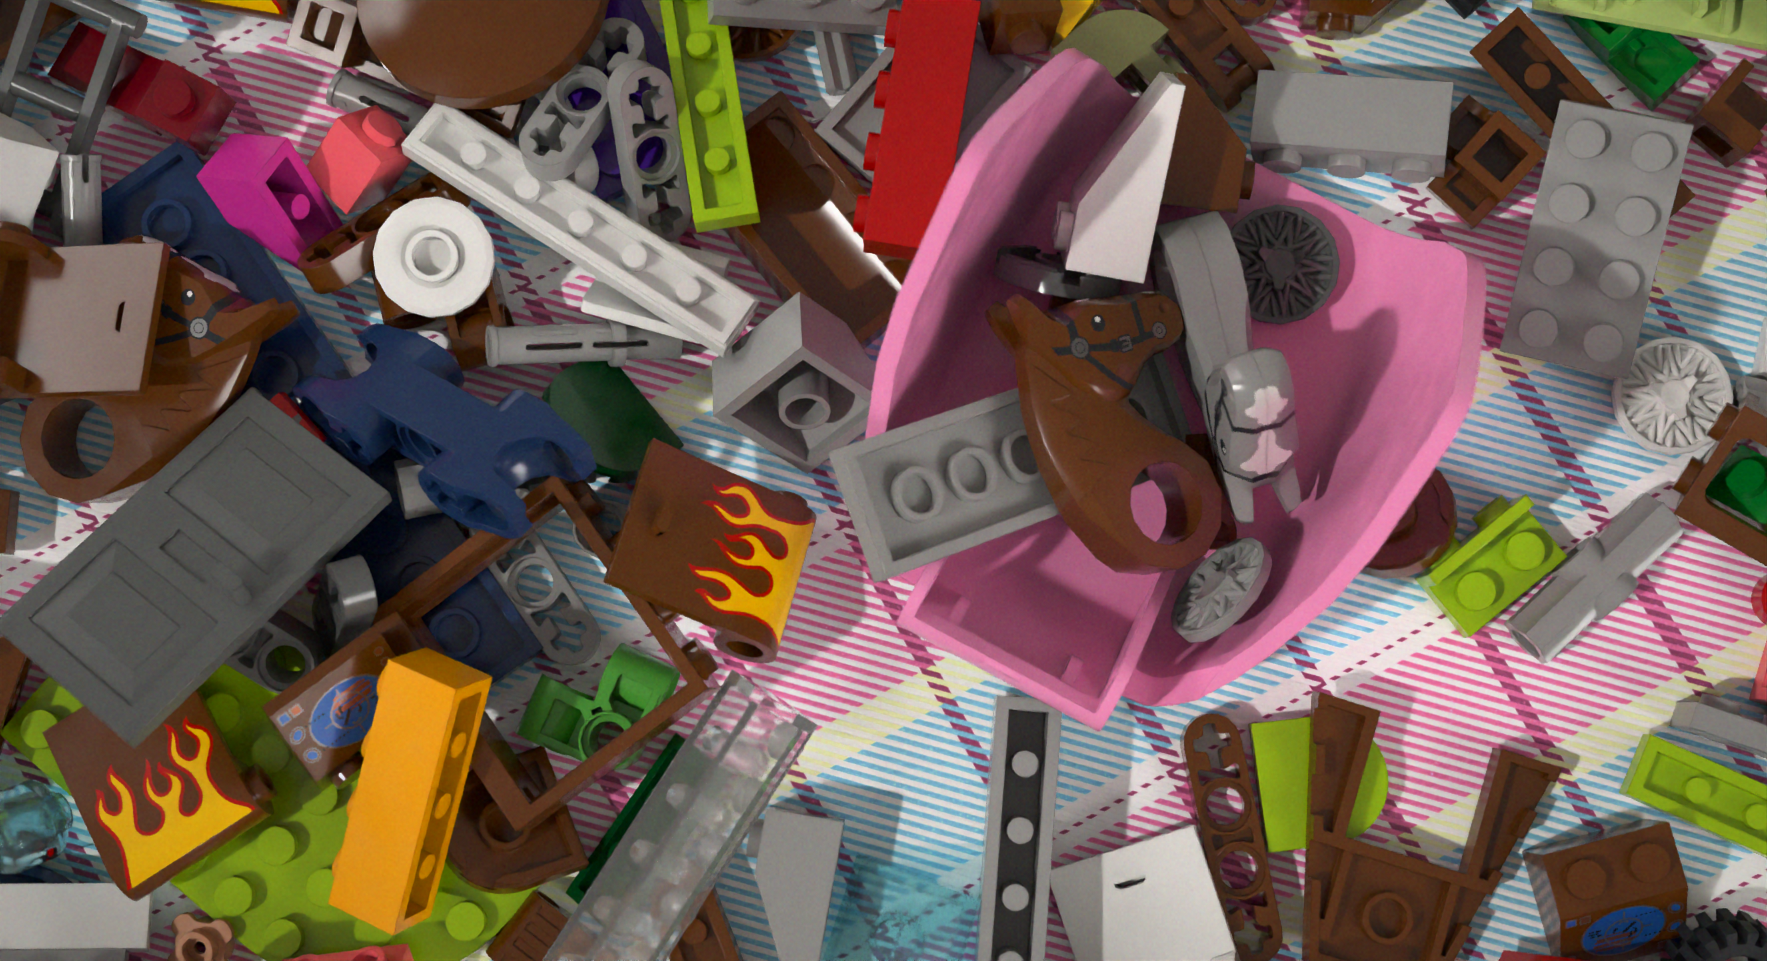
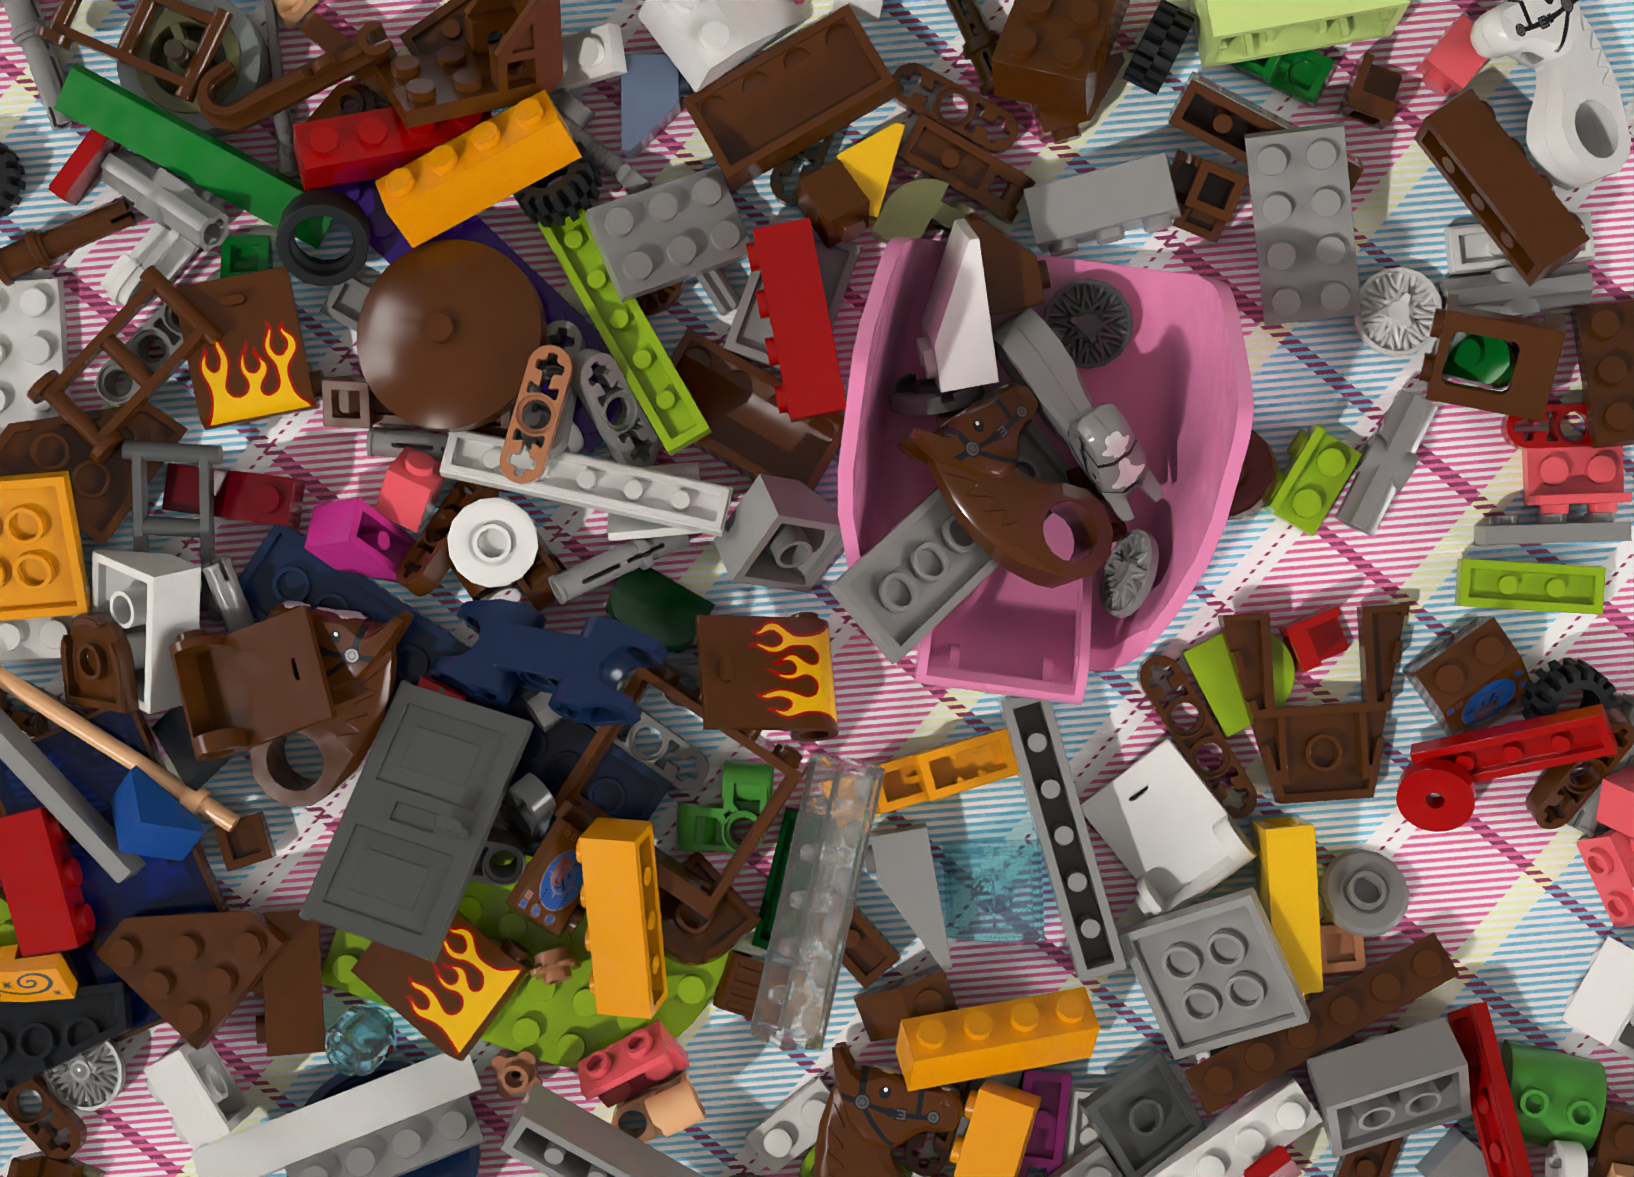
camera: 30 degrees left, 5 degrees up
none -> nougat beam [500,345,574,484]
none -> nougat plate [530,947,582,985]
none -> light orange slope [817,728,1019,827]
none -> red panel [1278,605,1349,672]

